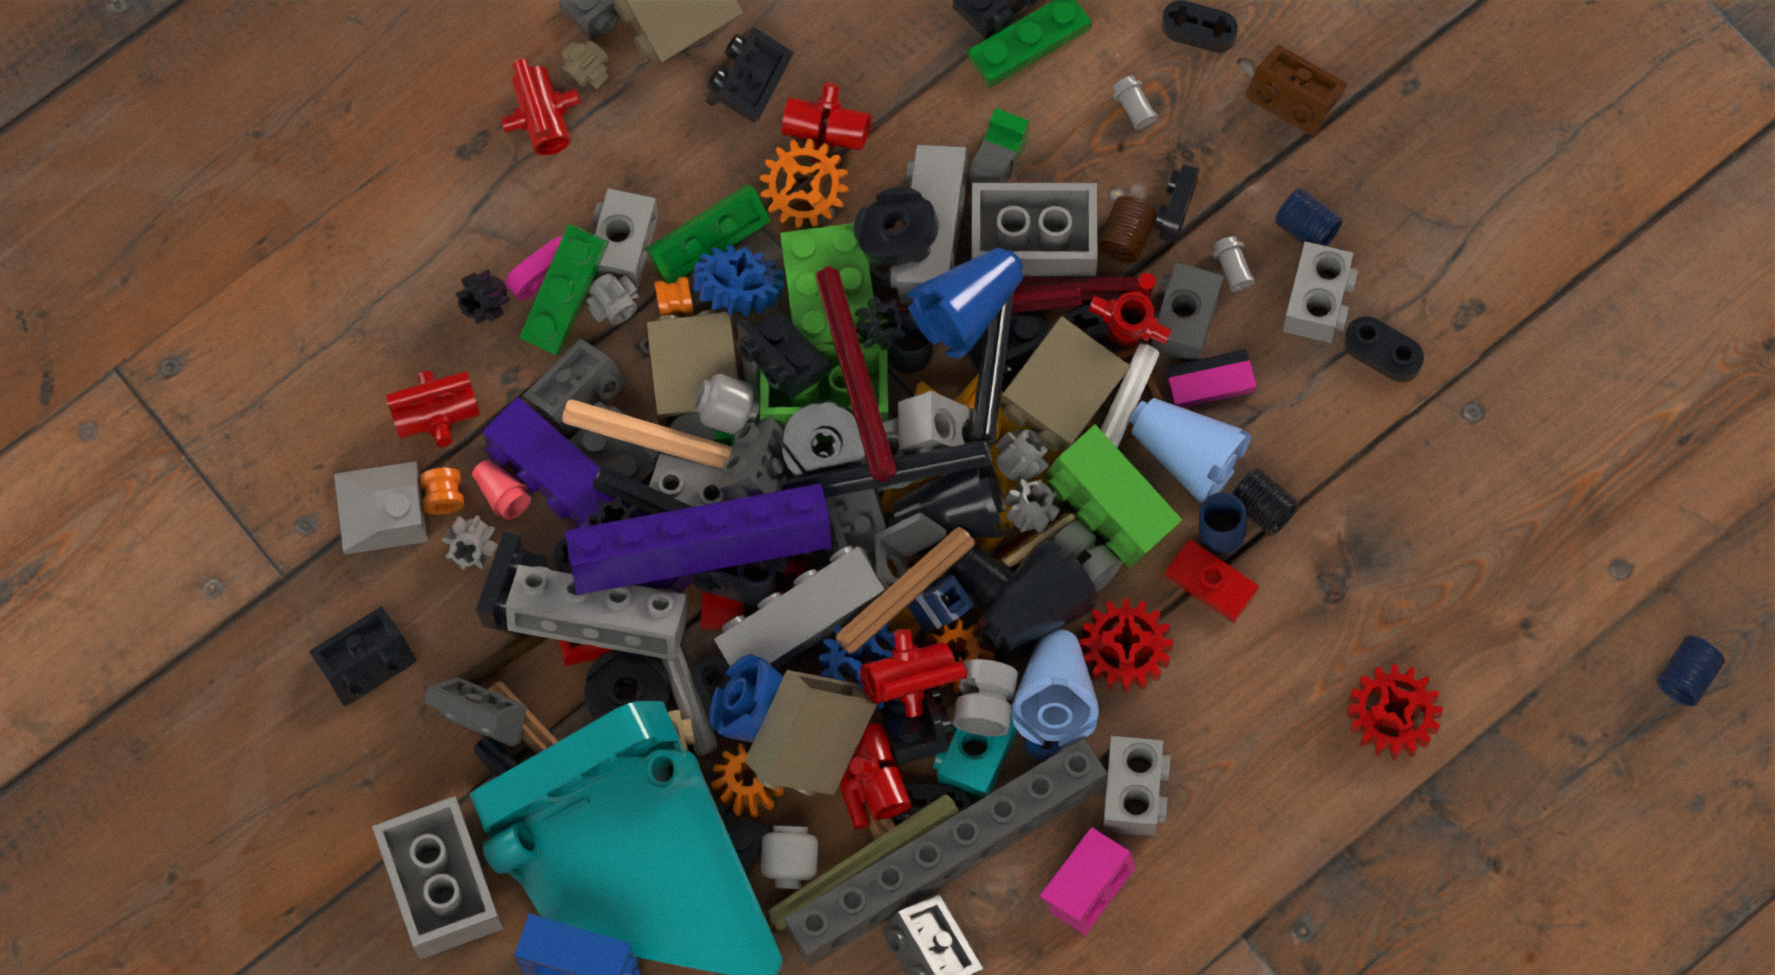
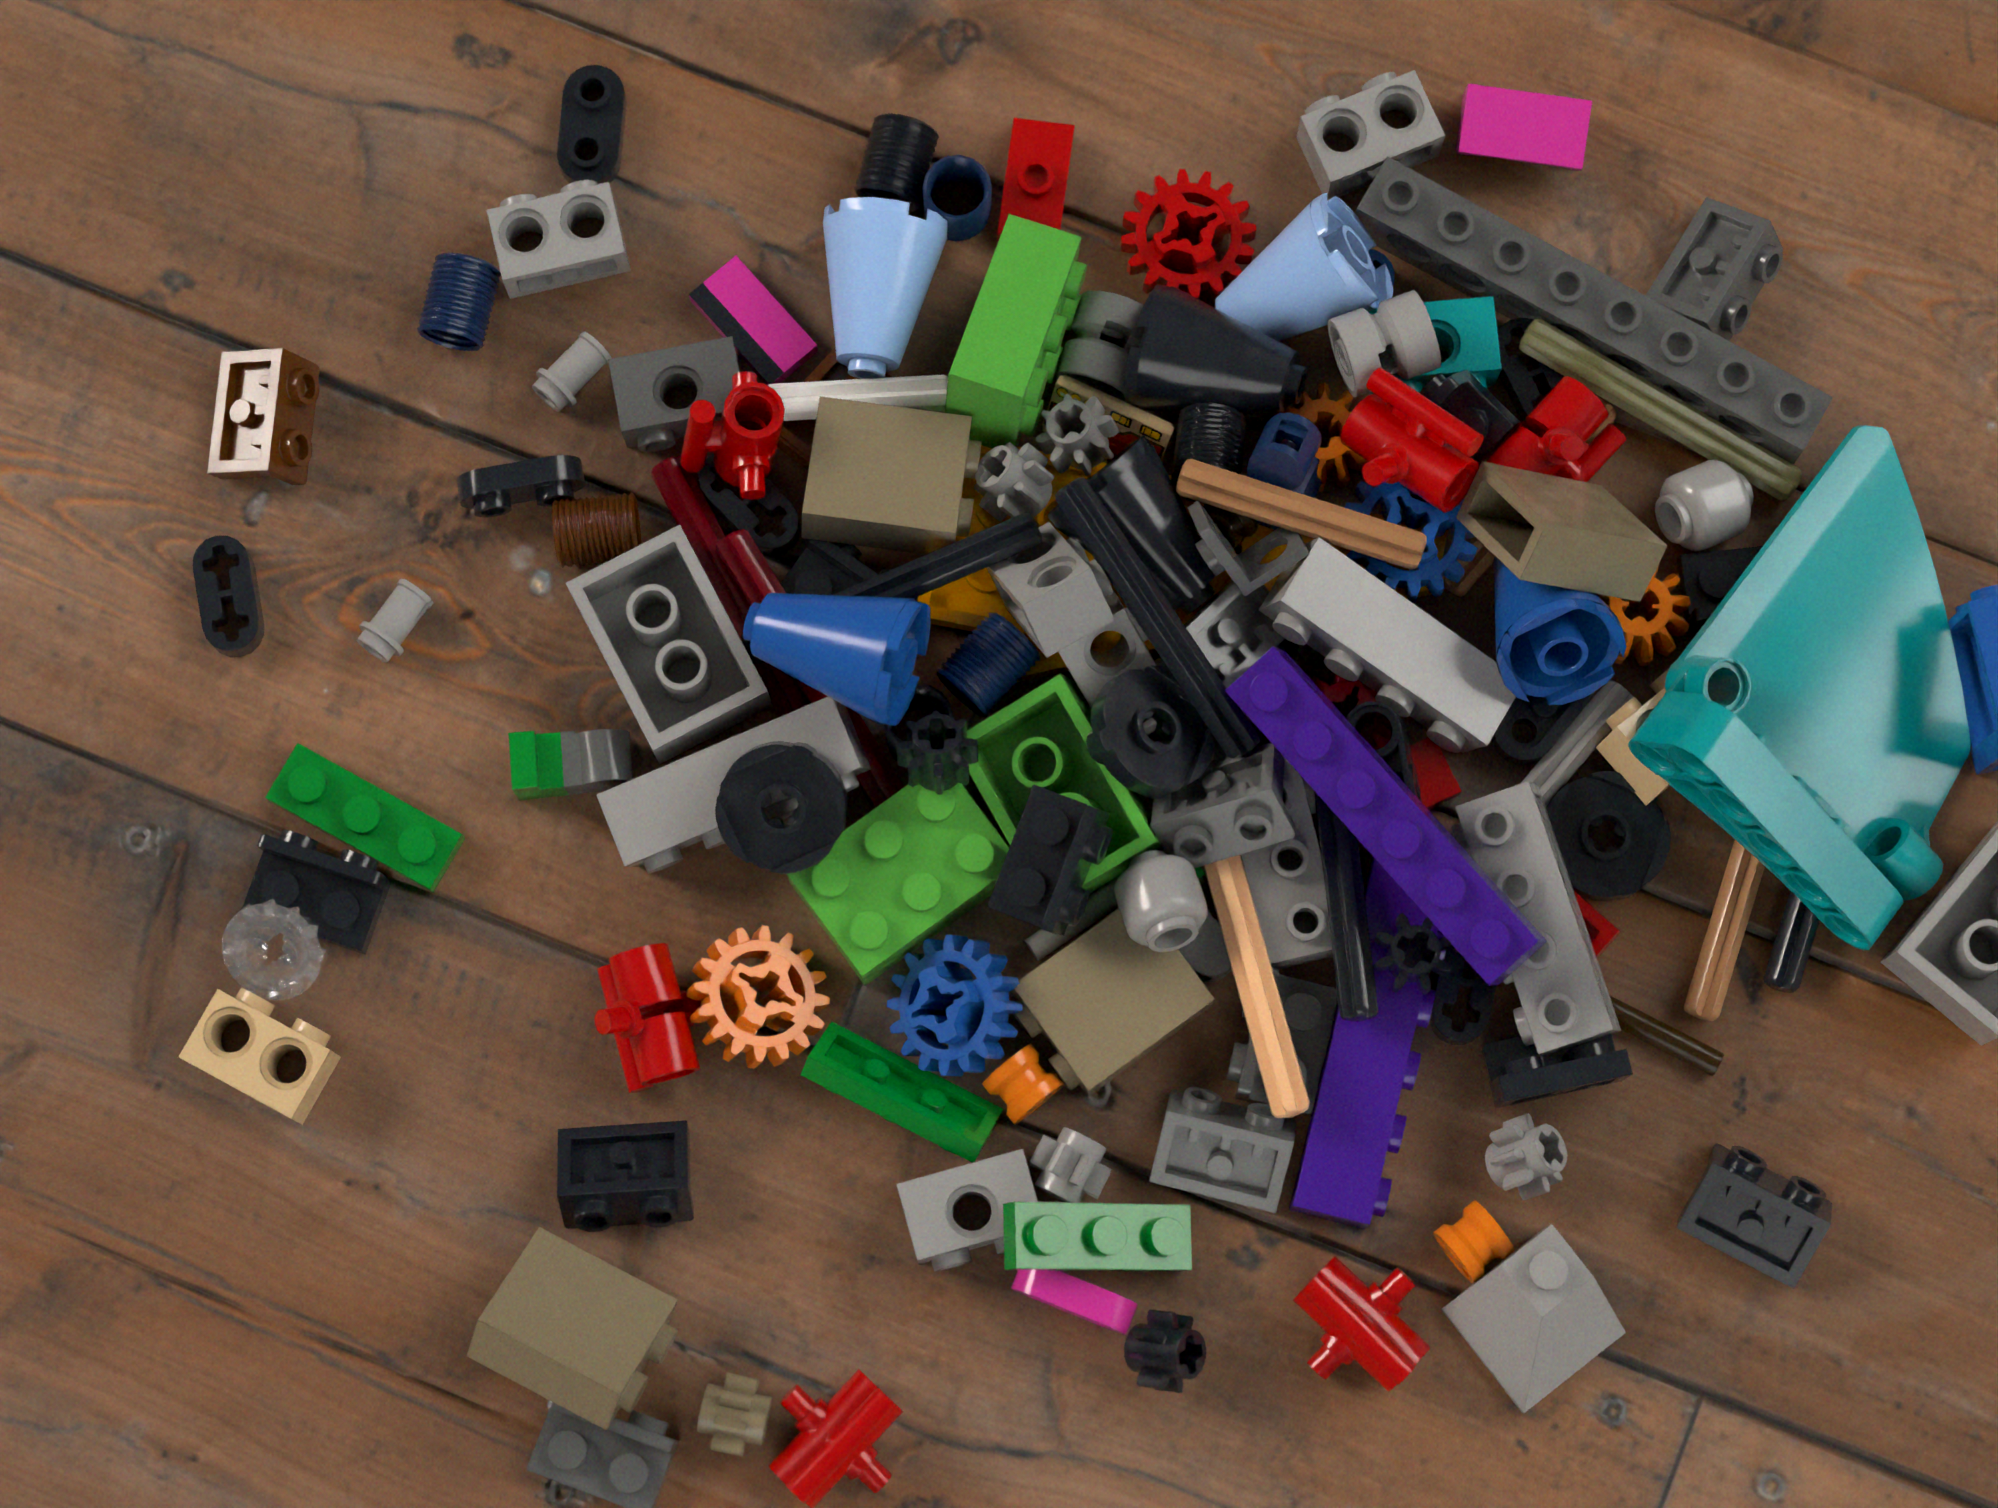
camera: 120 degrees left, 10 degrees up
dark grey bracket [424,677,527,746] -> none
coral cone [472,459,531,520] -> none
dark red axle [815,266,896,482] -> none
none -> dark blue piece [936,612,1040,717]

